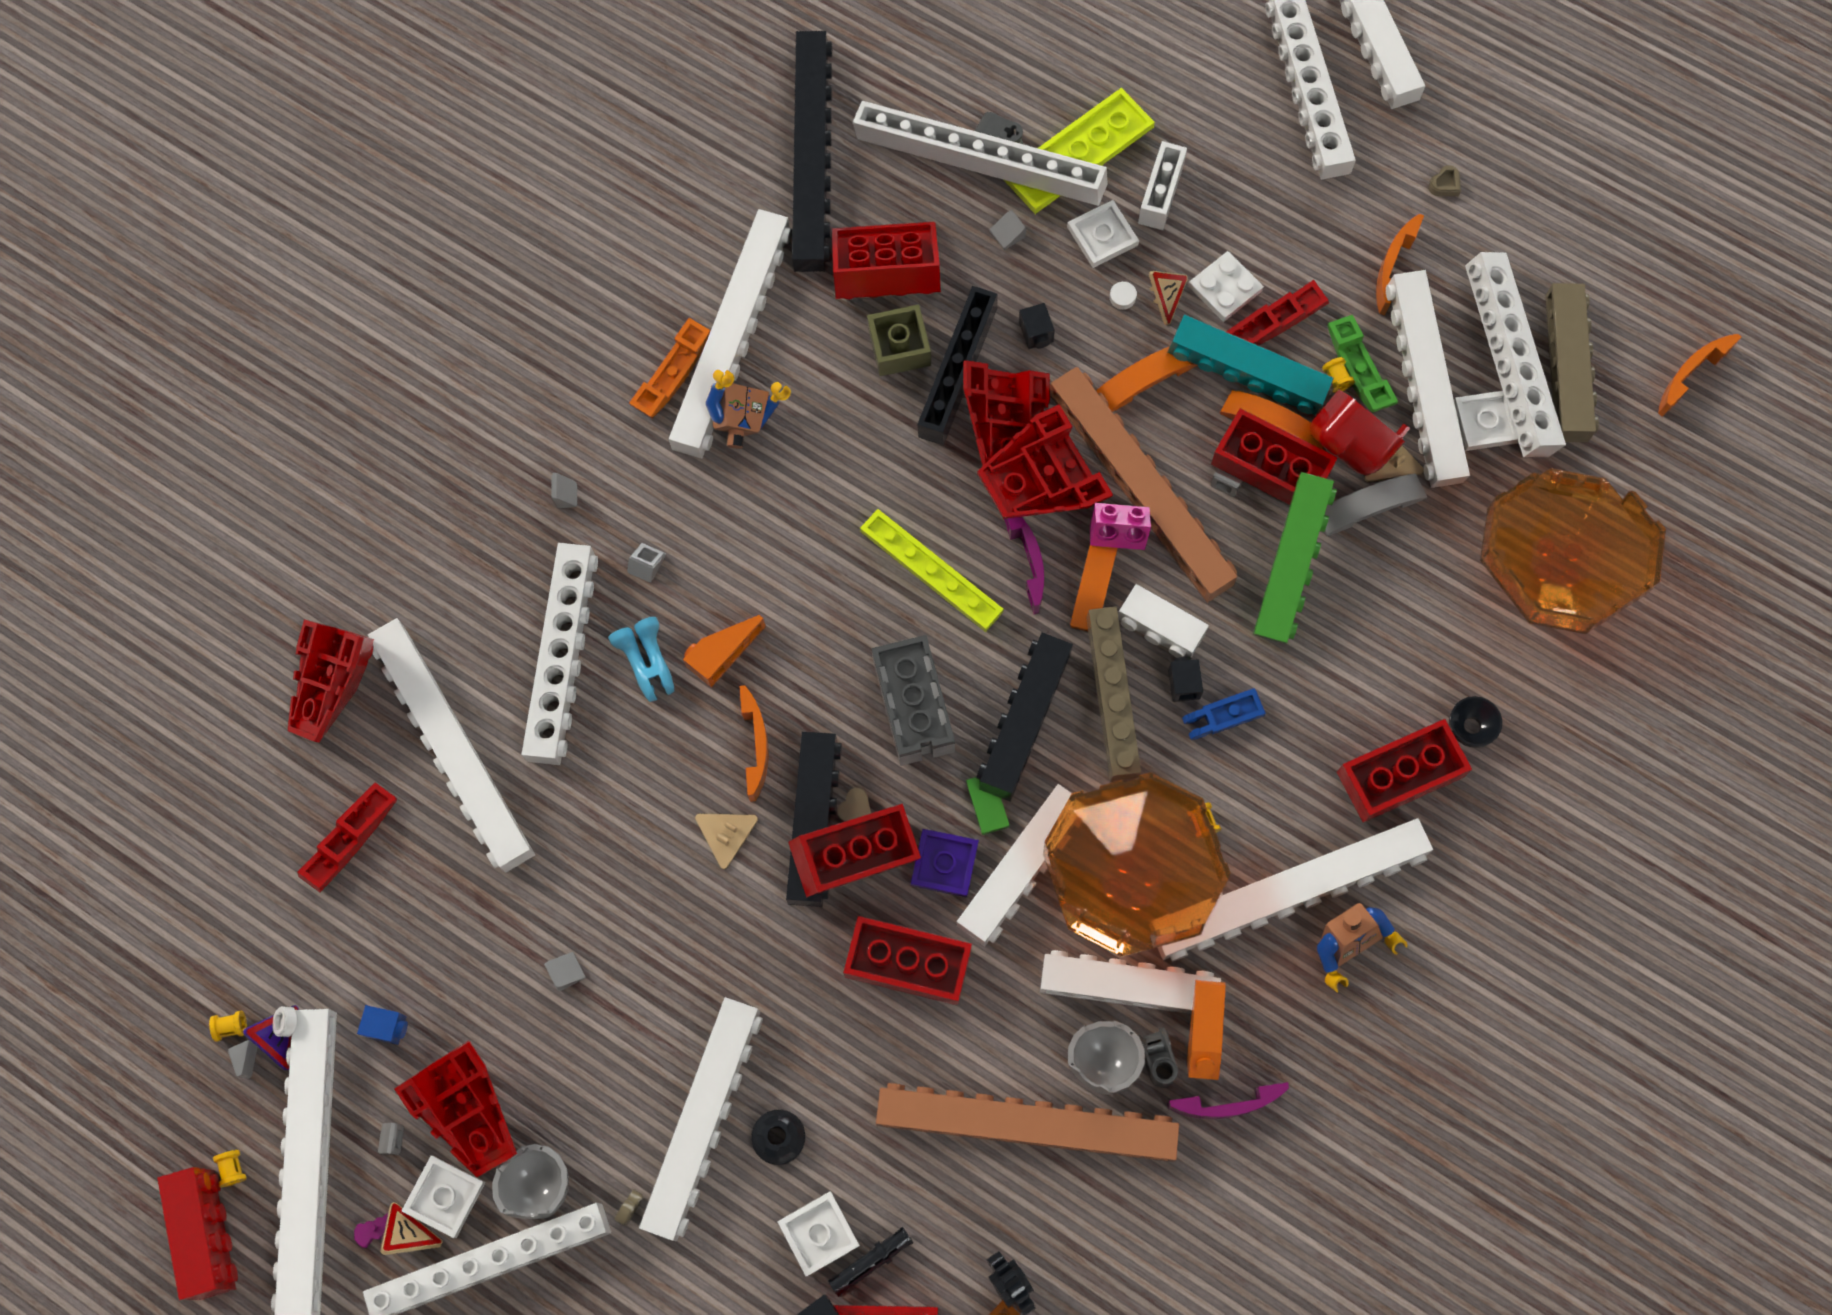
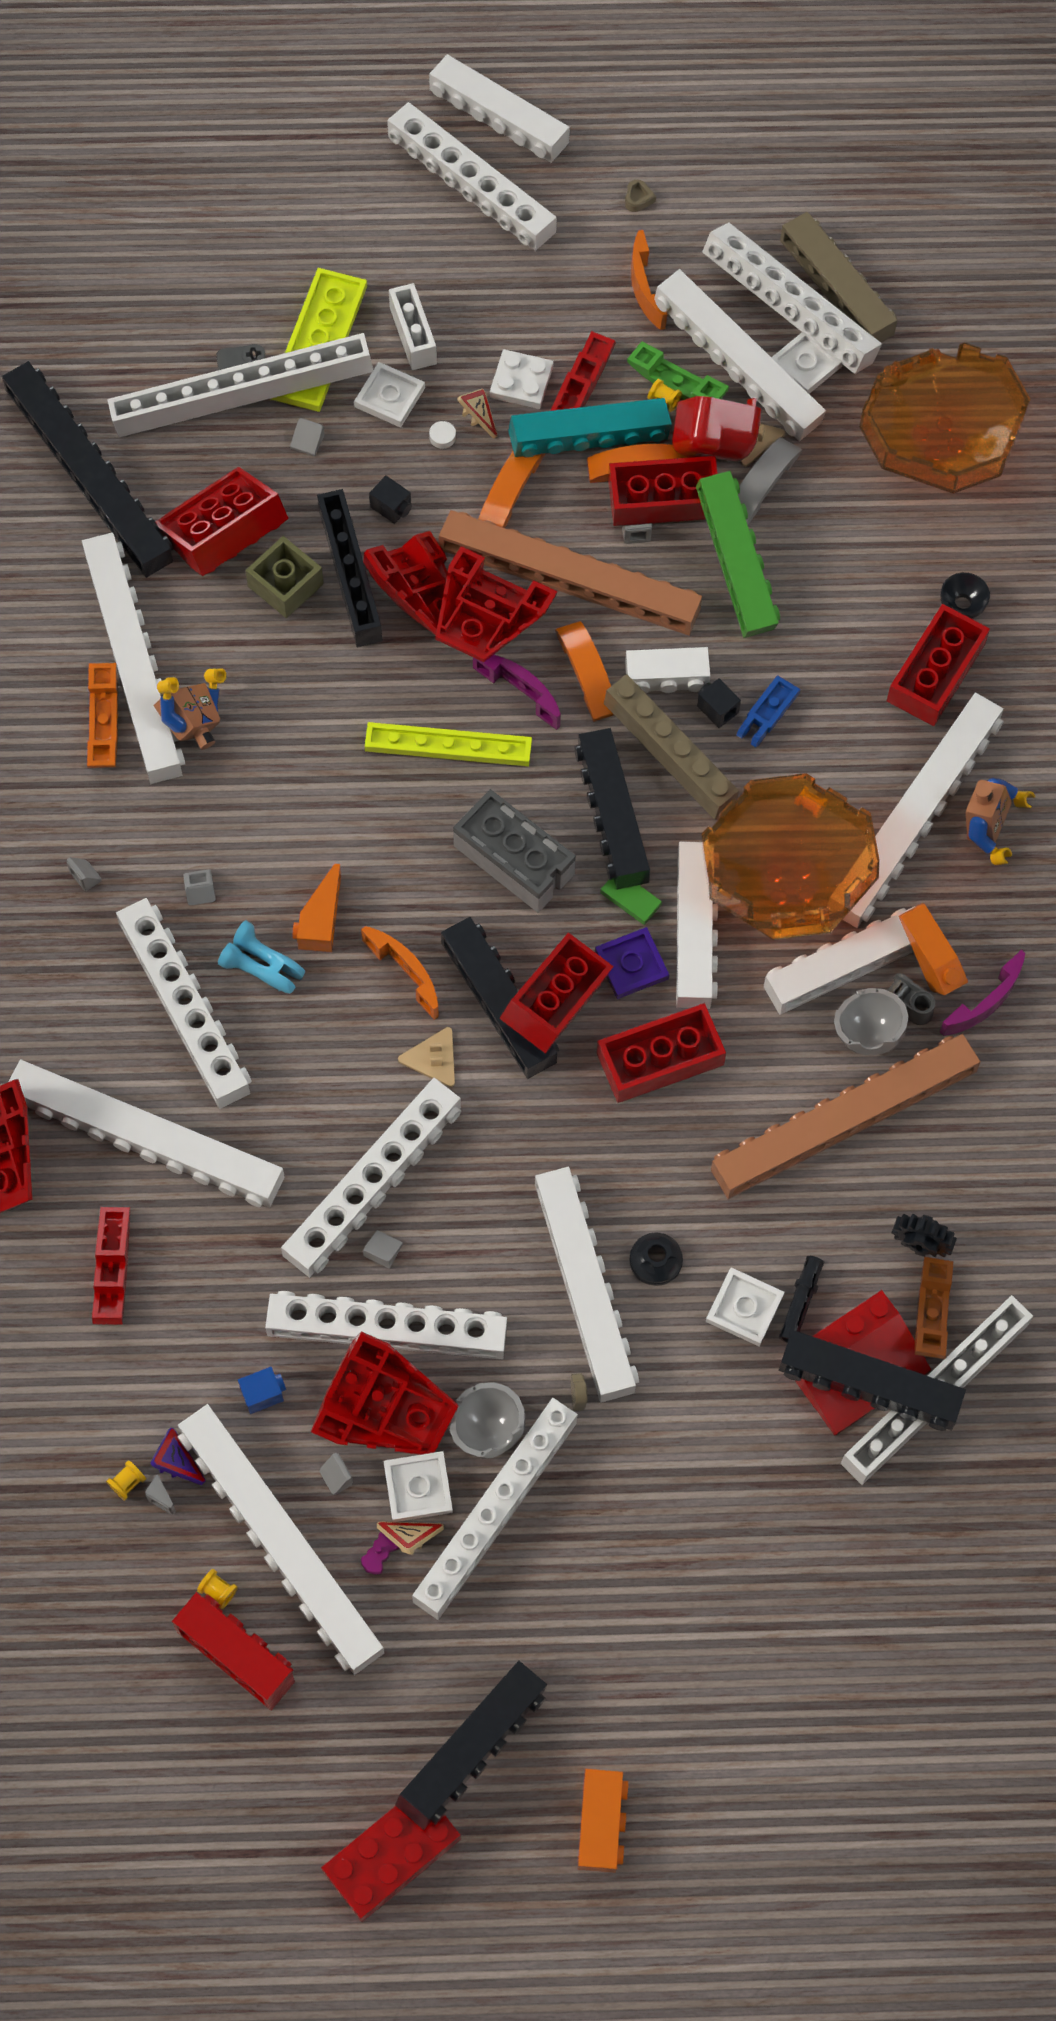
camera: 40 degrees left, 5 degrees down
white tile [272,1006,297,1037] -> none
dark tan tile [837,788,871,822] -> none
dark pink brick [1089,503,1151,550] -> none
orange slope [1658,334,1741,417] -> none
none -> white brick [265,1291,507,1360]
none -> white brick [281,1078,461,1278]

